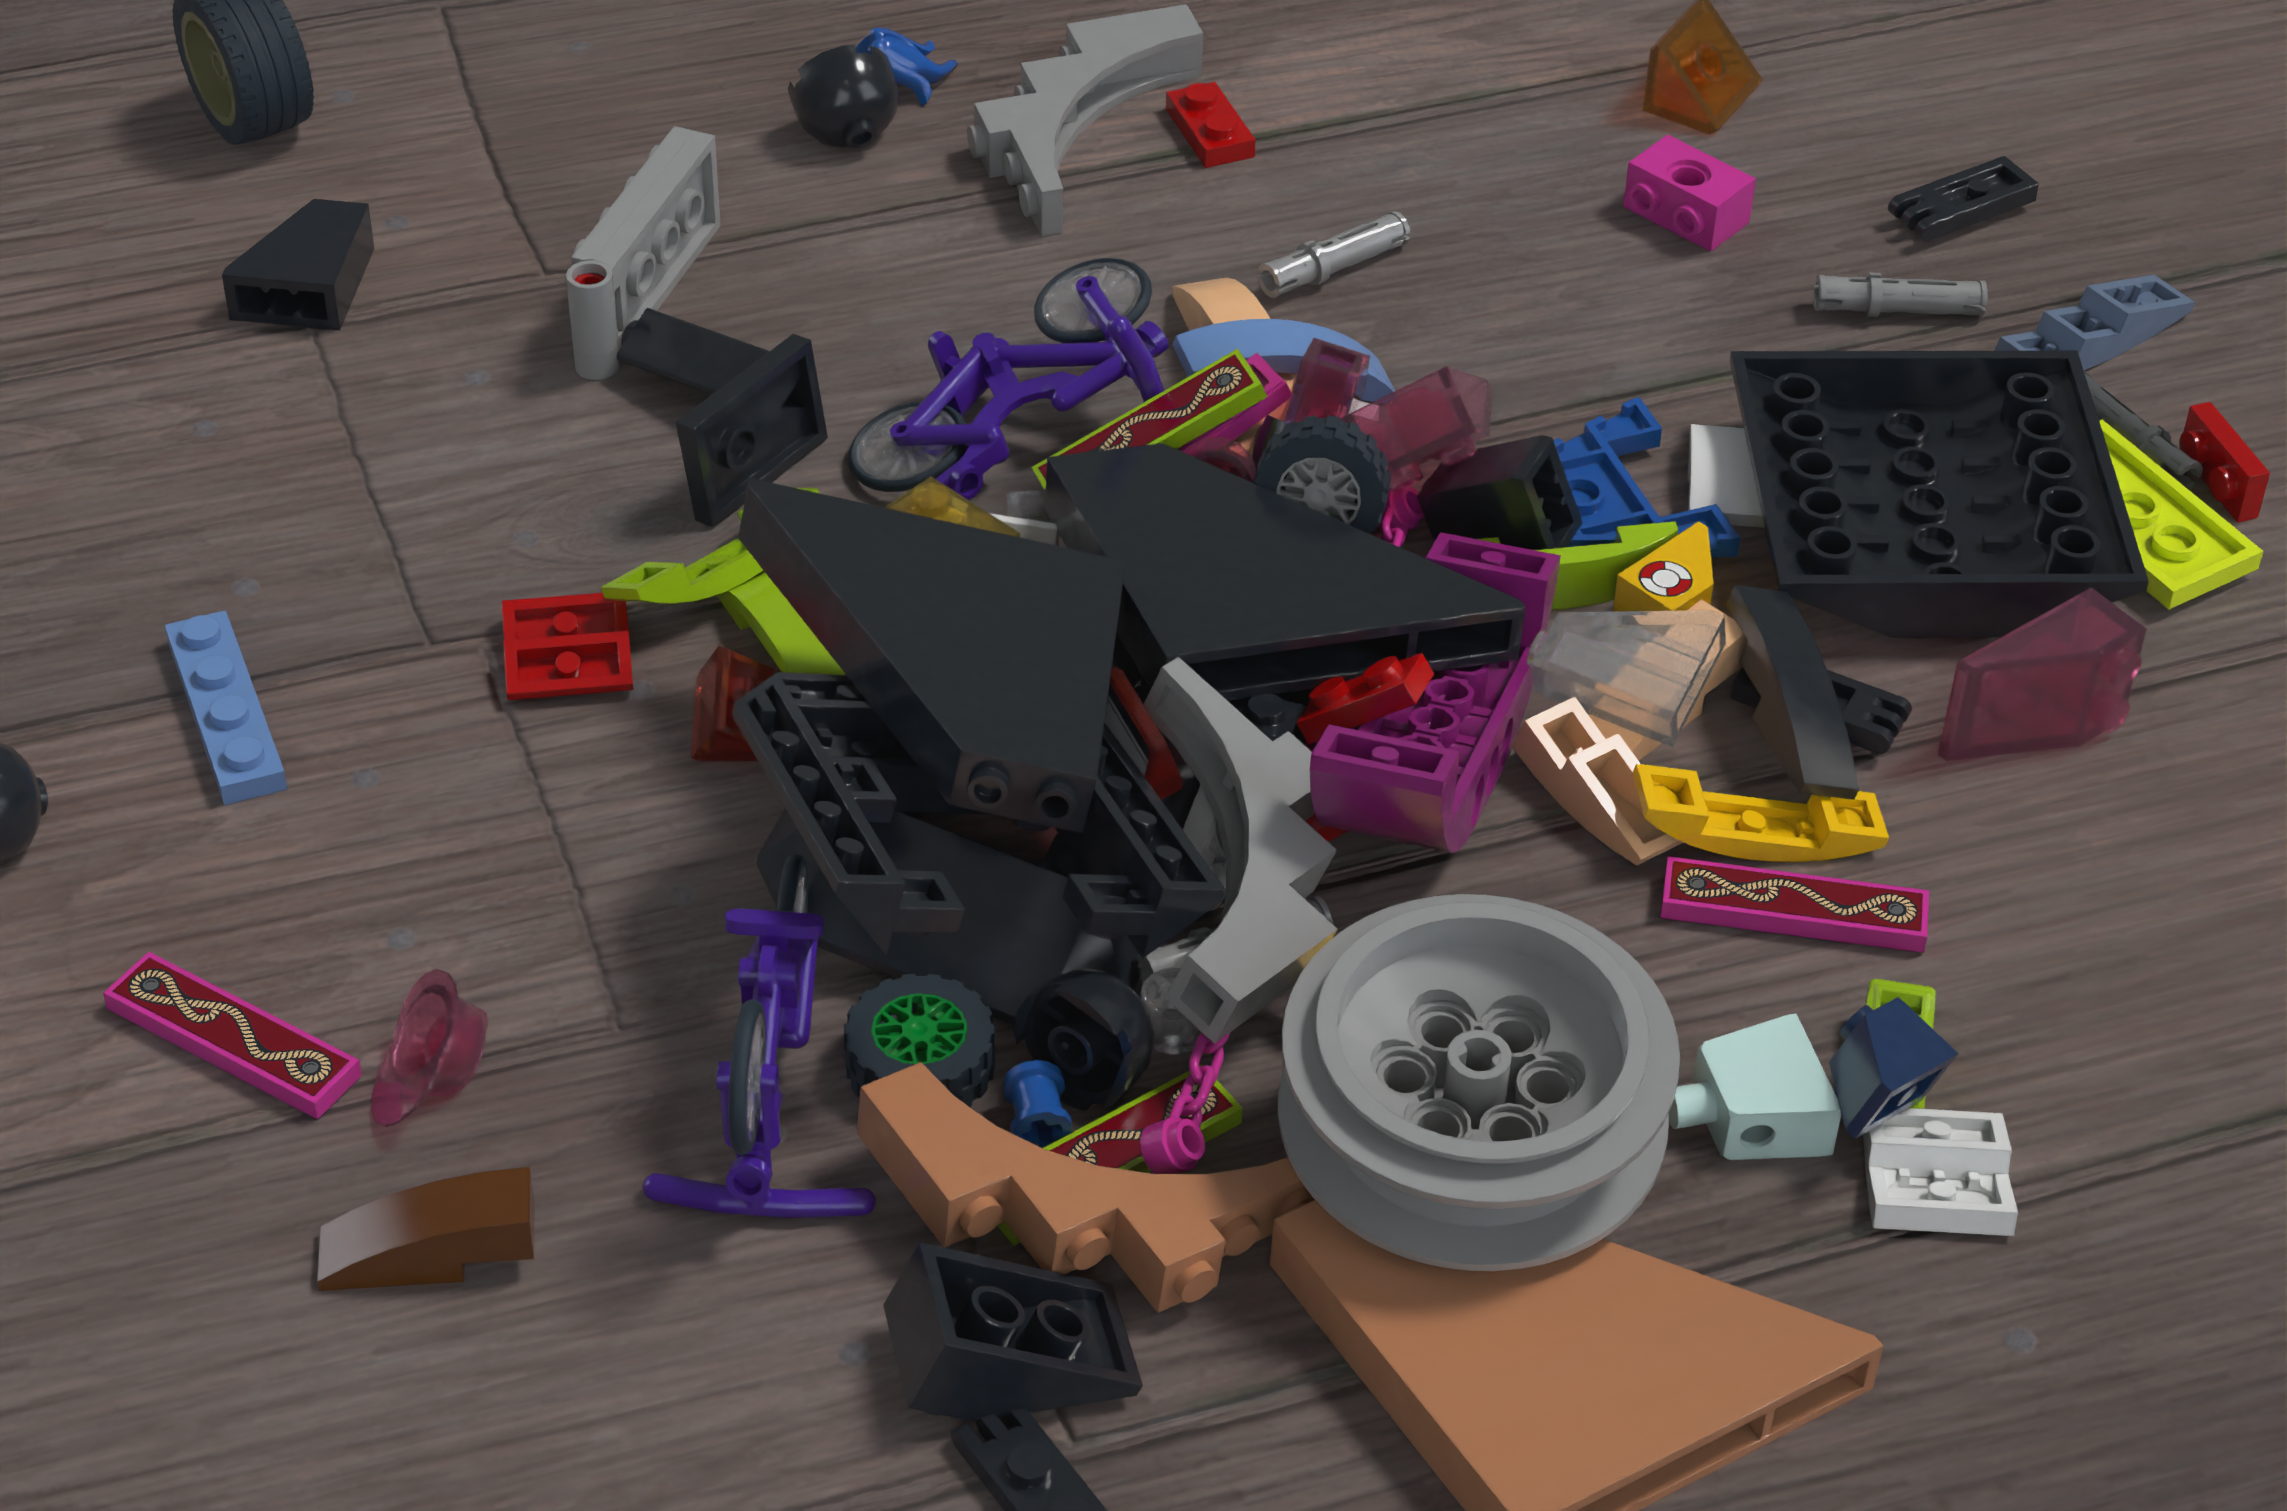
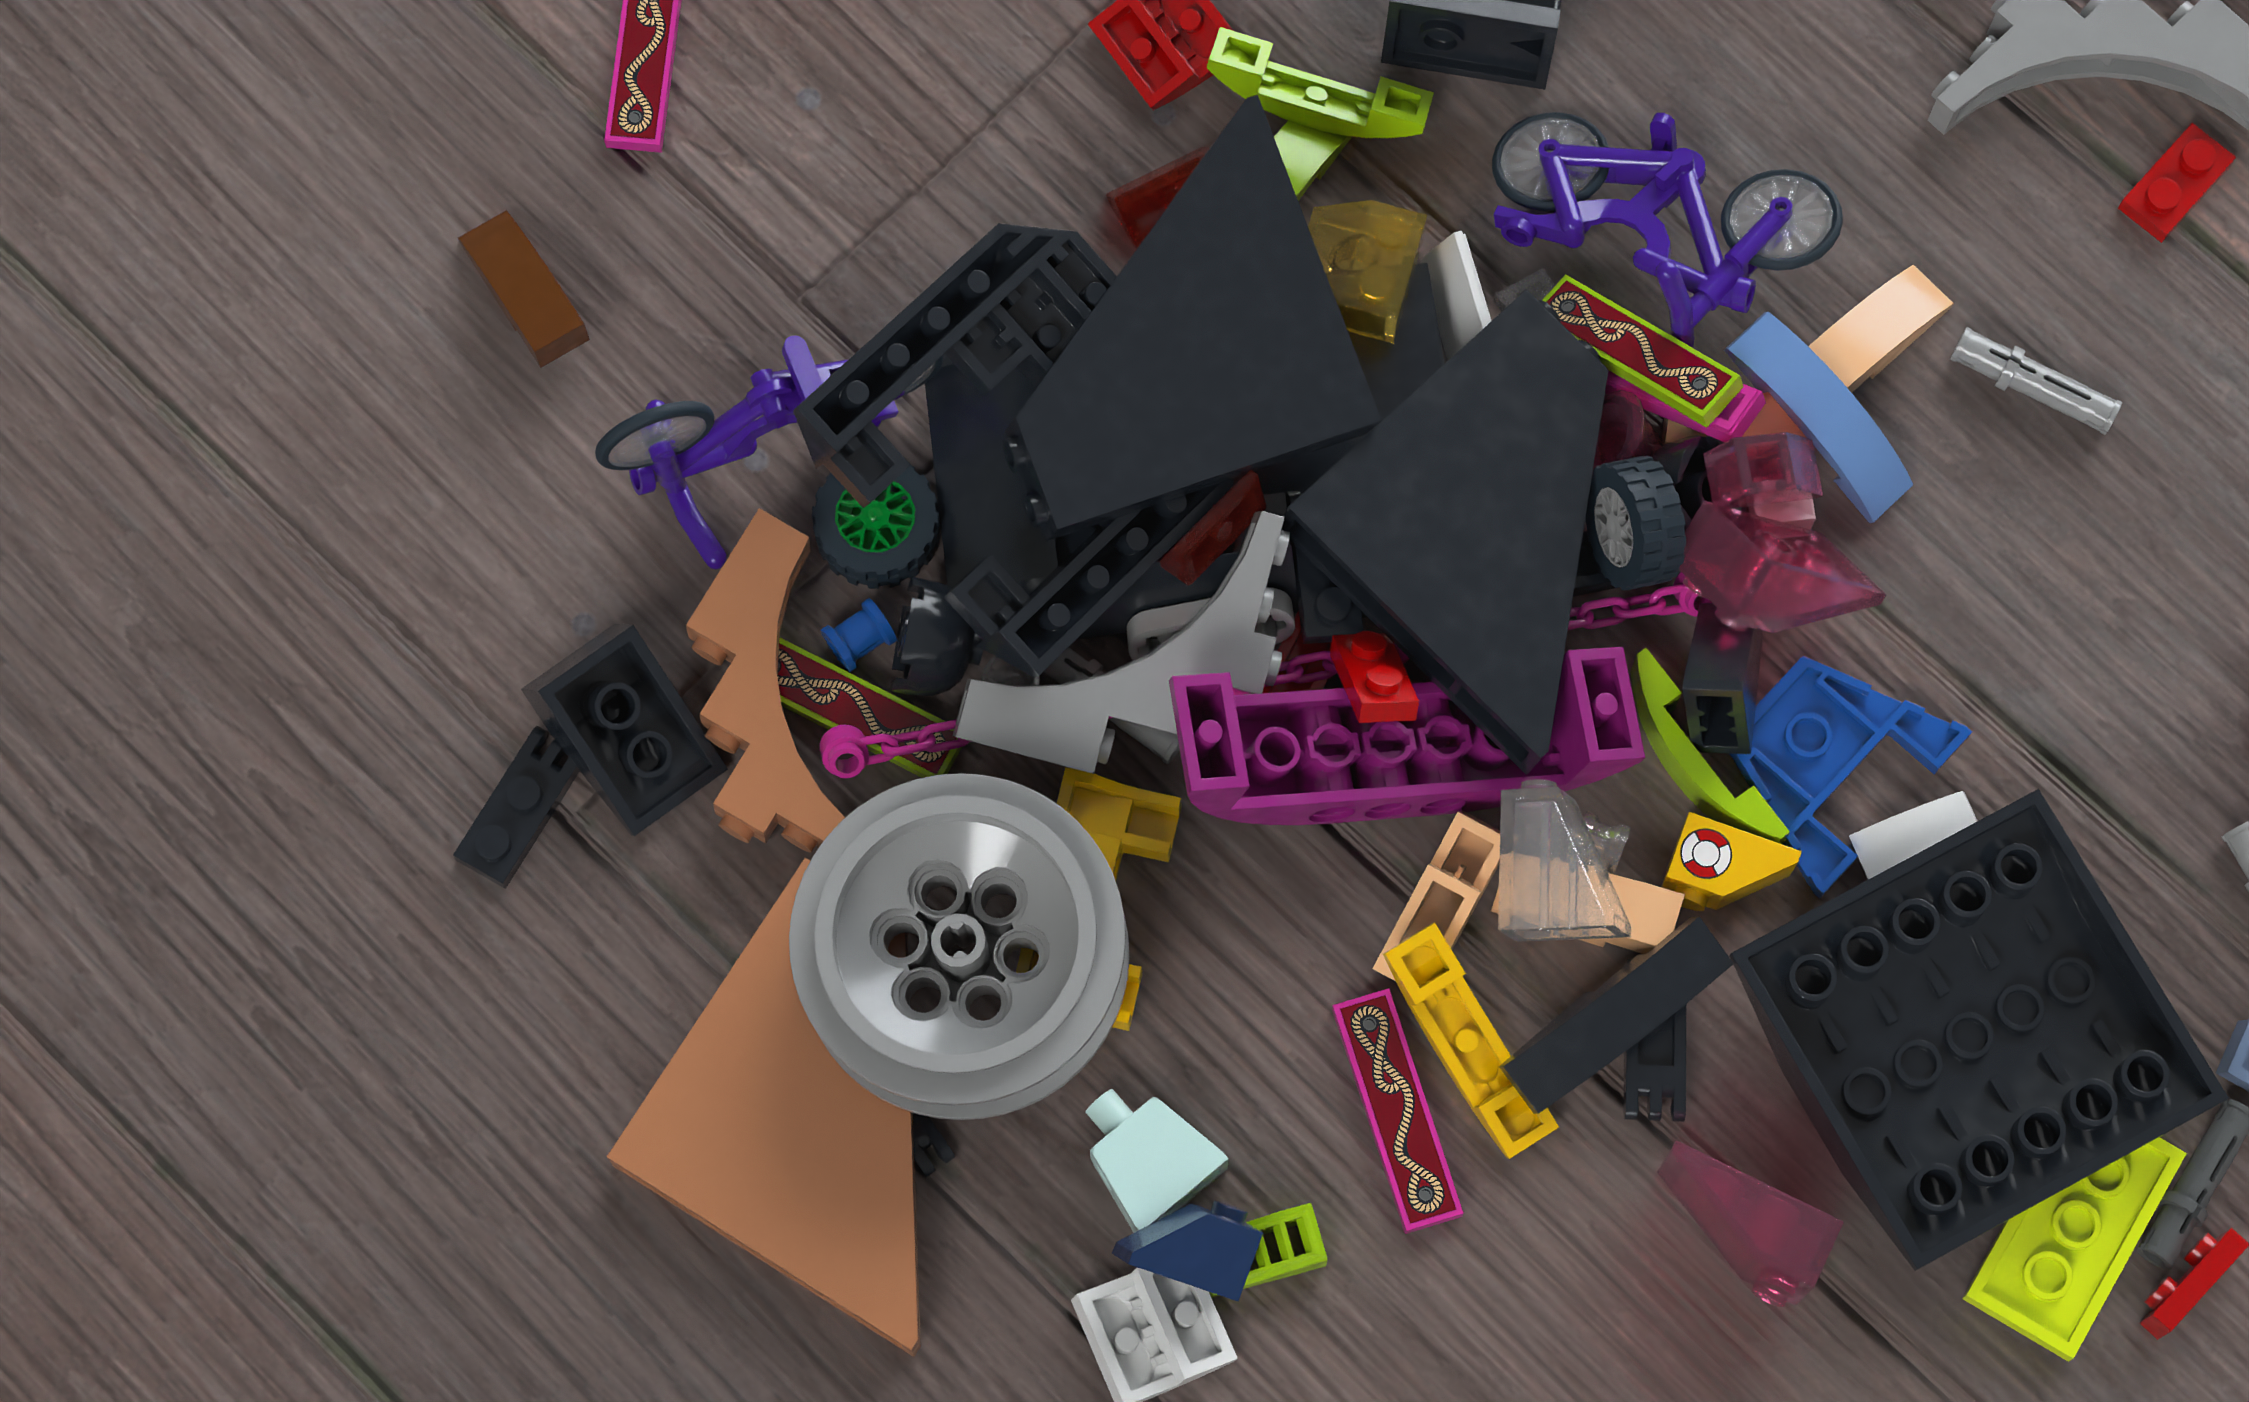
camera: 65 degrees right, 30 degrees up
clear pink piece [371,969,488,1127] -> none

